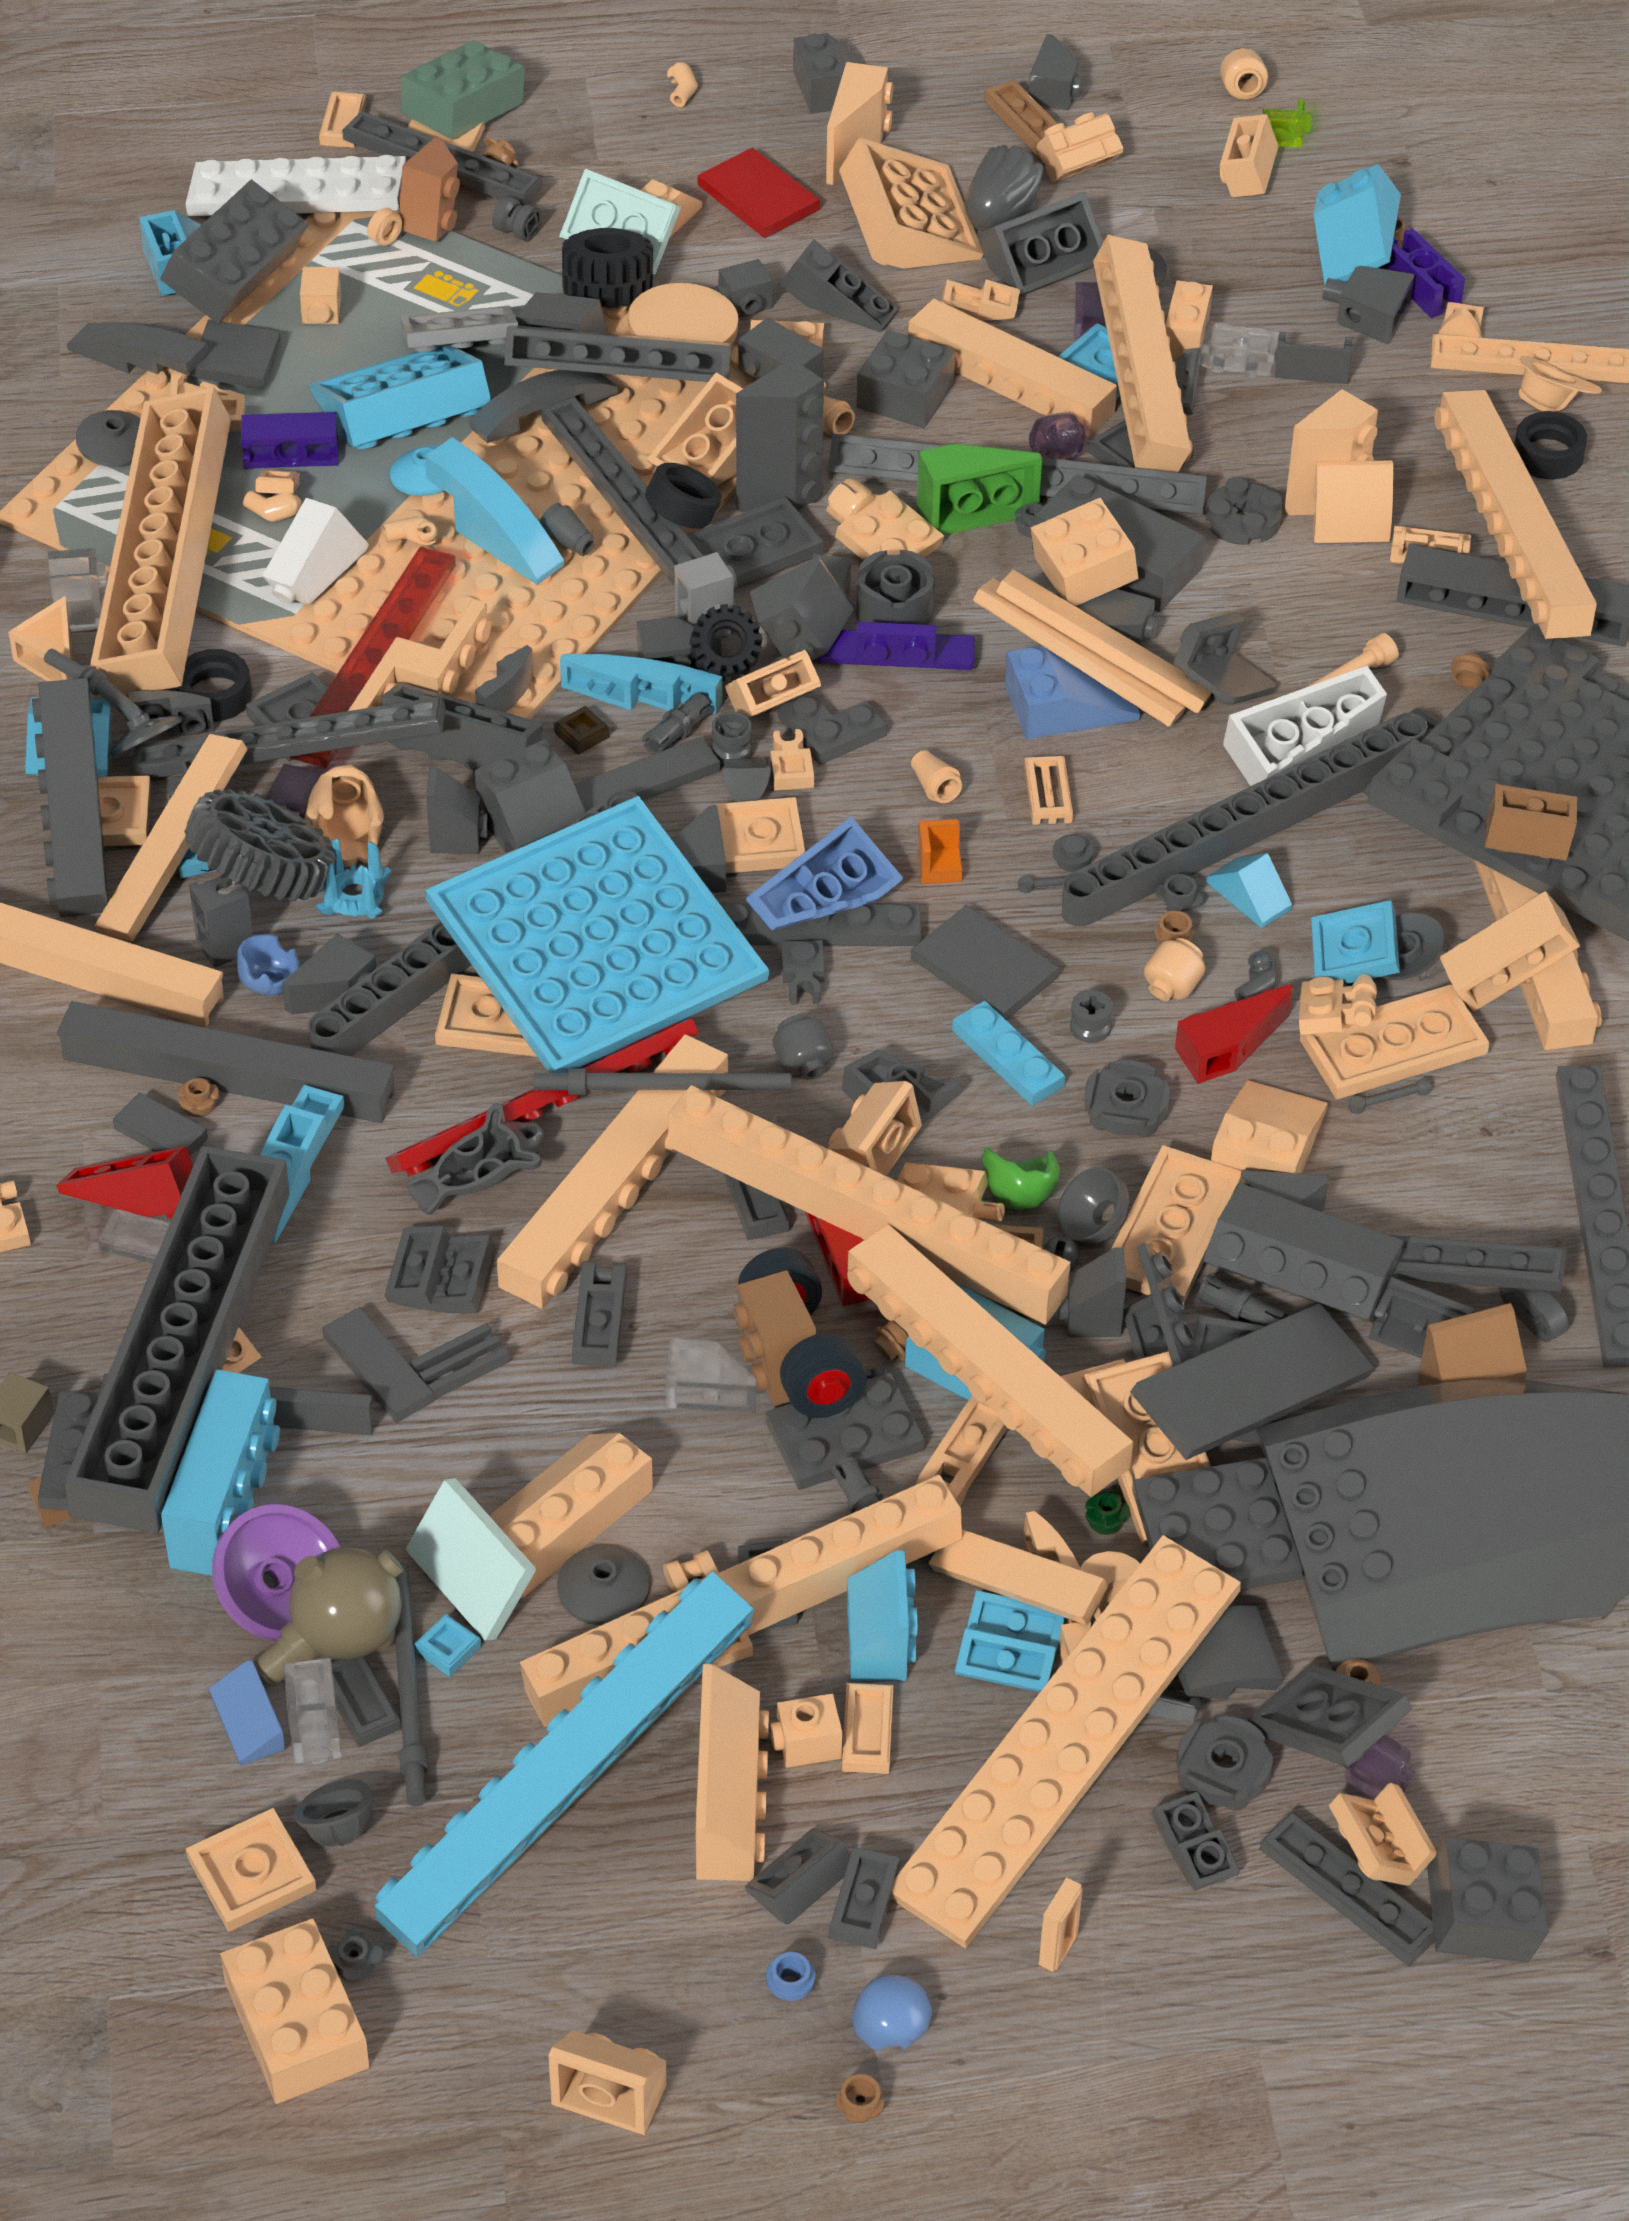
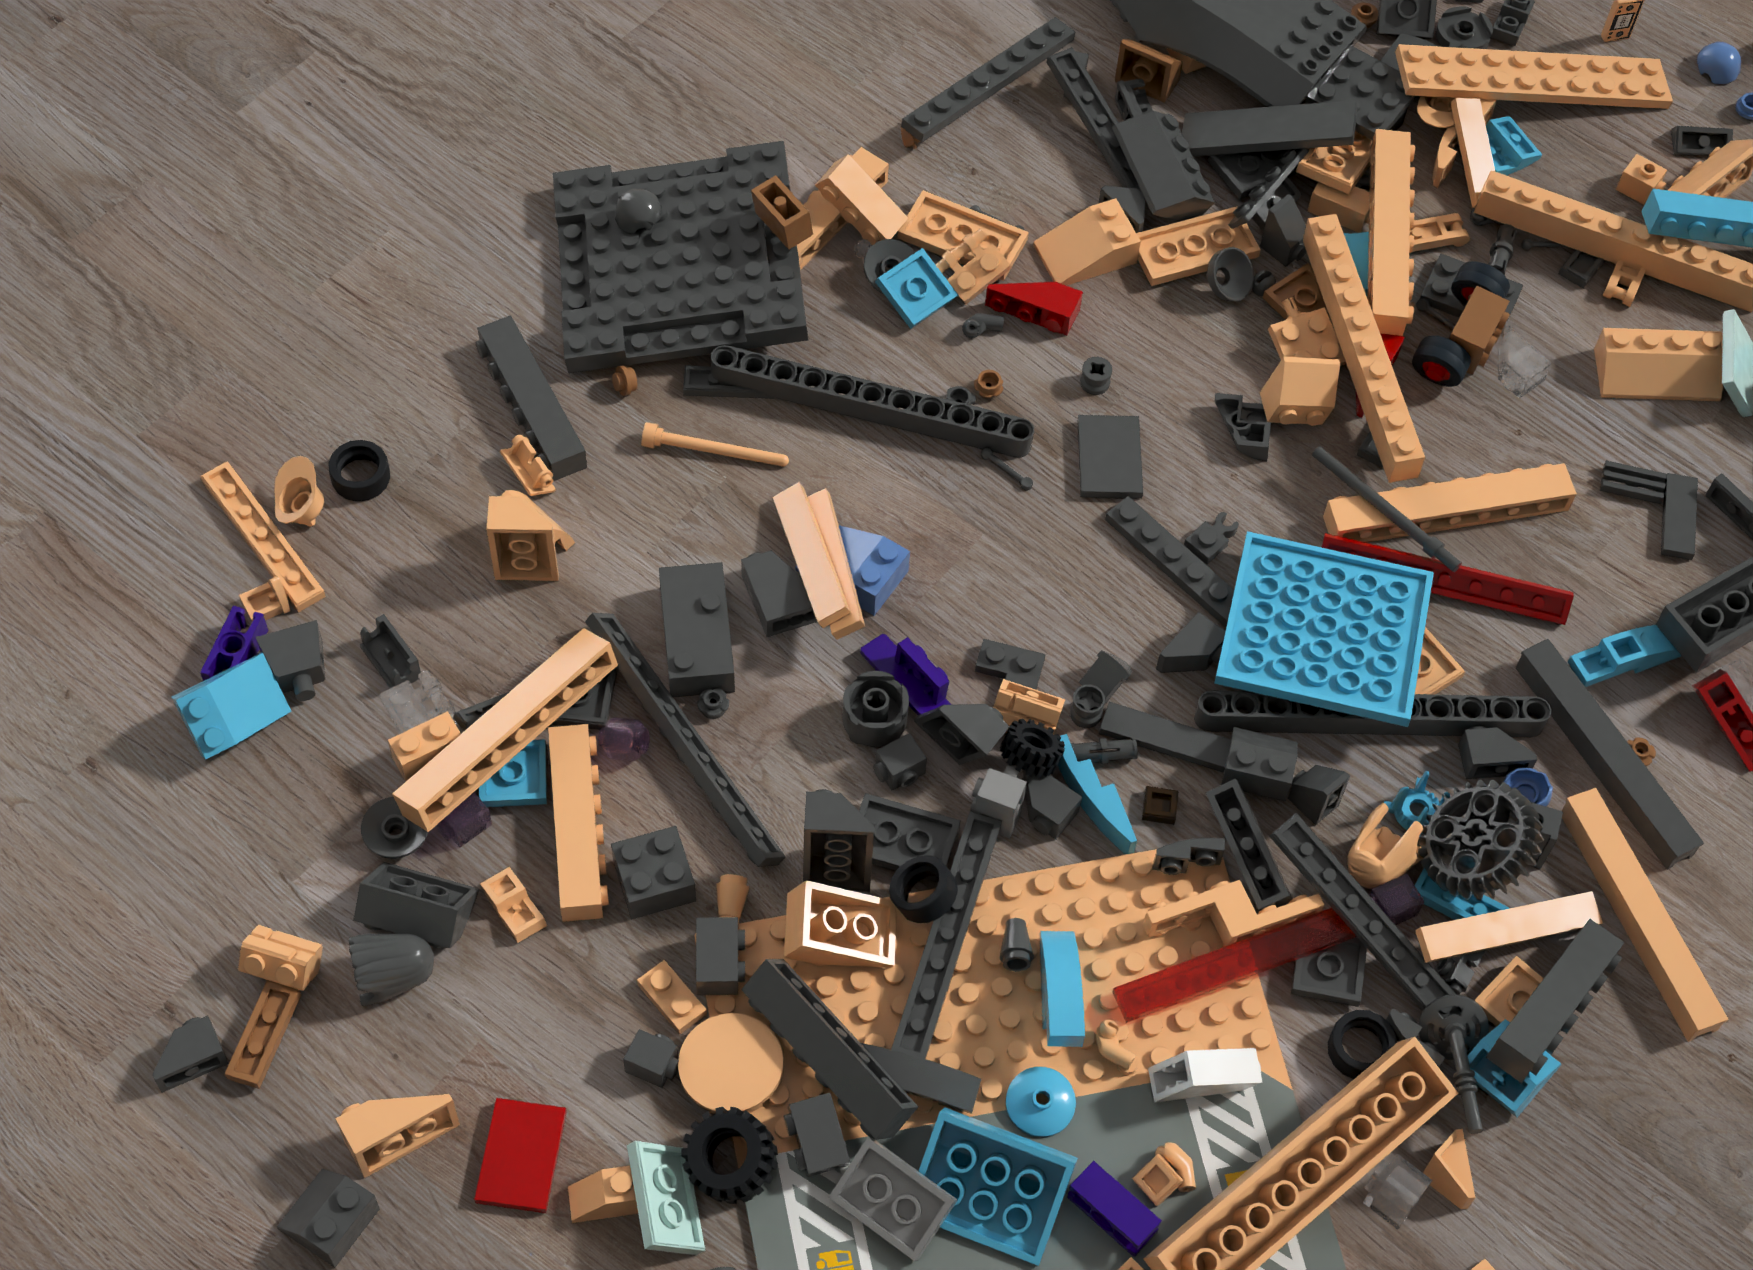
camera: 135 degrees left, 10 degrees up
dark grey tile [113,1092,208,1156] -> none
dark grey slope [385,1225,496,1314] -> none
dark grey animal [406,1103,545,1215] -> none
dark grey dish [557,1545,649,1625] -> none
dark grey plate [572,1261,627,1366] -> none
light nougat plate [716,797,805,874] -> none
medium blue wedge [746,816,904,931] -> none
light nougat plate [770,729,814,791] -> none
dark grey head [772,1014,834,1080] -> none
dark grey slope [779,239,899,332] -> none
light nougat plate [826,478,944,561] -> none
dark grey plate [829,1846,900,1949] -> none
light nougat slope [839,137,984,269] -> none
light nougat tile [842,1683,893,1774] -> none
medium azure slope [847,1550,917,1682] -> none
light nougat cone [911,750,962,803] -> none
bright green slope [917,444,1042,535] -> none
orange panel [918,819,962,884] -> none
medium azure plate [952,1001,1065,1106] -> none
bright green hair [981,1147,1060,1211] -> none
light nougat tile [1024,756,1073,825] -> none
light nougat brick [1031,498,1138,606] -> none
dark grey plate [1053,835,1094,872] -> none
dark grey plate [1085,1060,1170,1137] -> none
light nougat head [1144,938,1206,1001] -> none
dark grey bracket [1173,612,1277,705] -> none
dark grey pin [1197,1275,1288,1326] -> none
dark grey plate [1206,477,1282,545] -> none
medium azure slope [1206,853,1292,929] -> none
light nougat head [1220,48,1268,100] -> none
light nougat brick [1220,114,1279,198] -> none
white wedge [1223,666,1387,786] -> none
clear neon green bracket [1262,99,1311,148] -> none
light nougat brick [1434,390,1597,639] -> none

